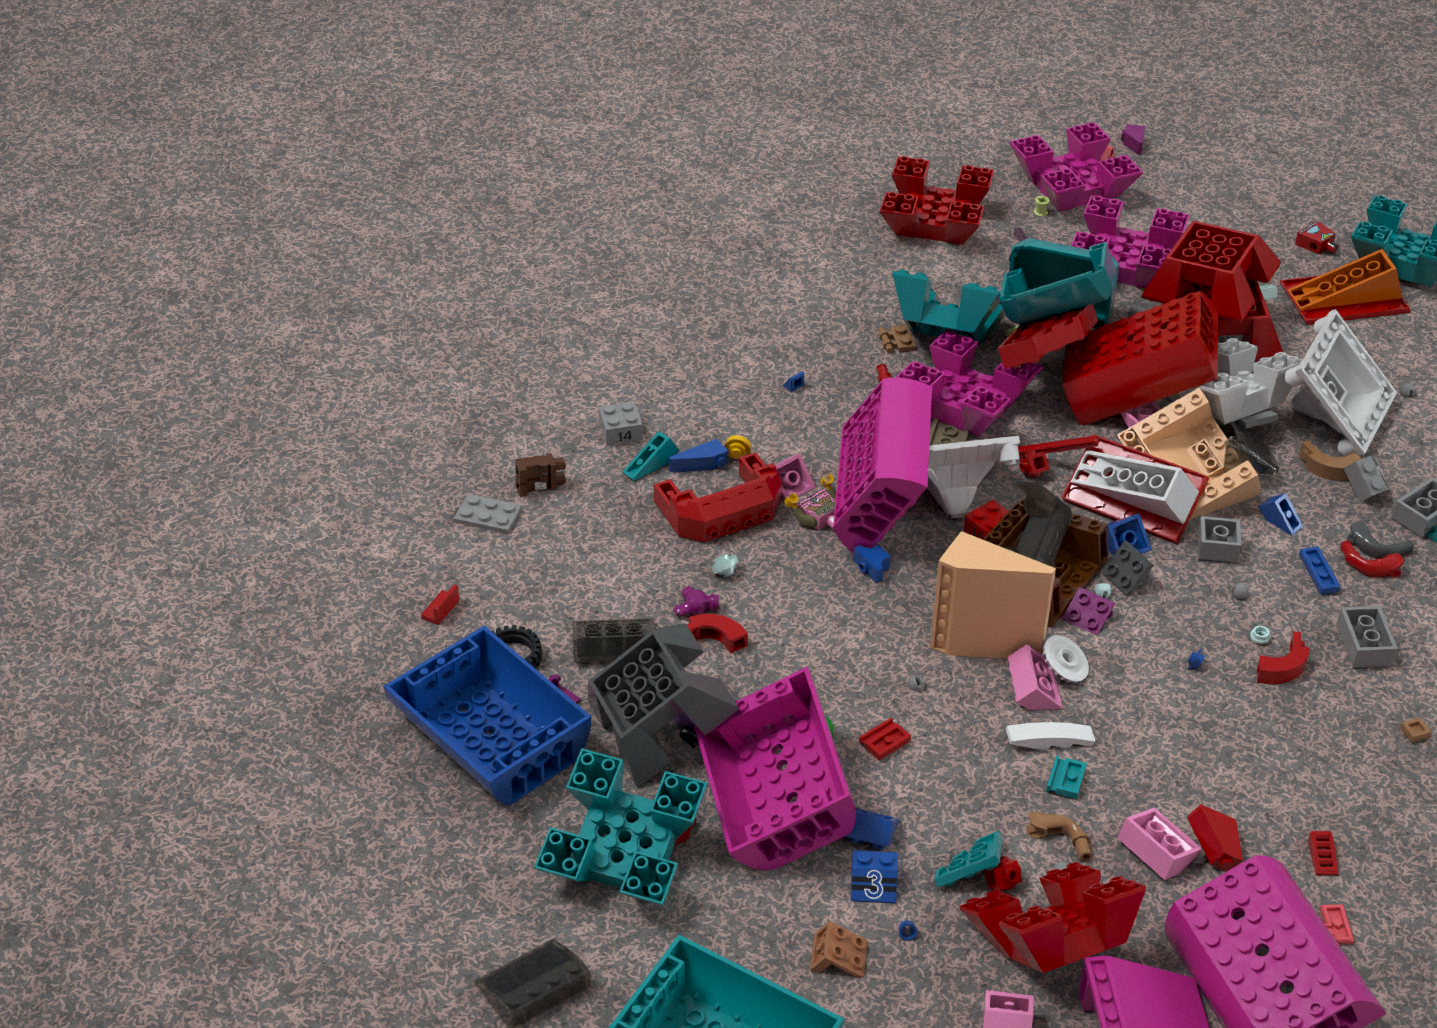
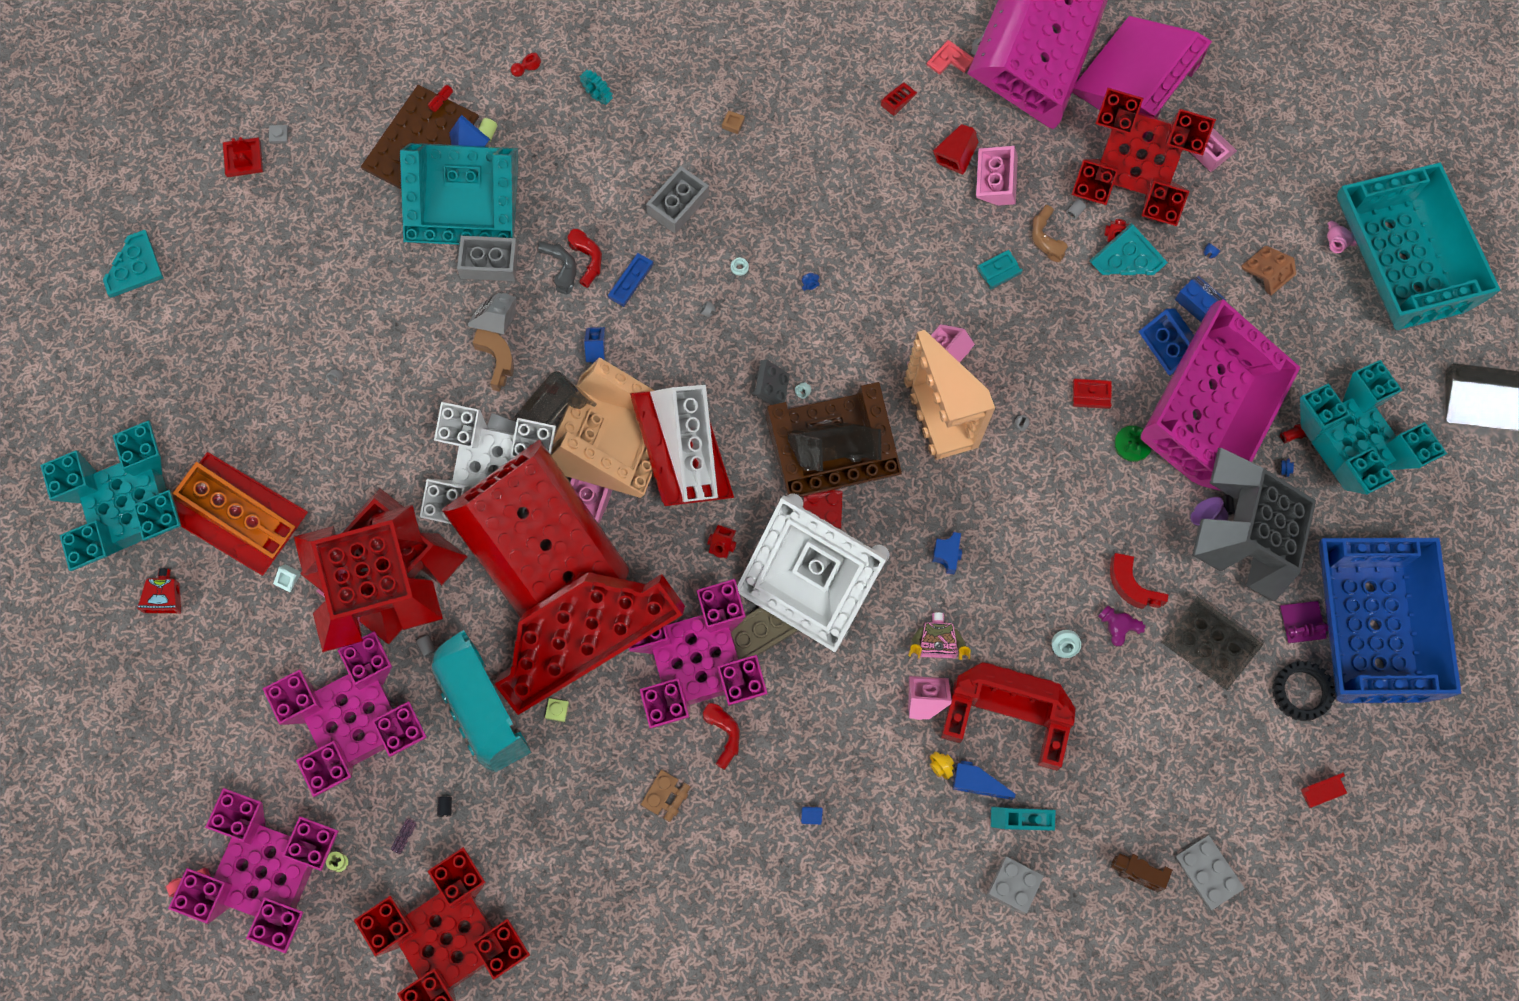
camera: 140 degrees left, 30 degrees up
dark pink slope [833,378,932,554] -> none
teal slope [892,269,1006,345] -> none
teal slope [999,241,1117,326] -> none
white slope [1005,722,1096,750] -> none
red axle [1018,435,1100,457] -> none
white gear [1042,635,1089,683] -> none
magenta hinge [1061,587,1115,635] -> none
blue slope [1108,514,1152,555] -> none
magenta slope [1121,124,1145,155] -> none
light grey brick [1197,516,1241,563] -> none
red arch [1257,631,1310,684] -> none
white piece [1285,309,1397,457] -> none

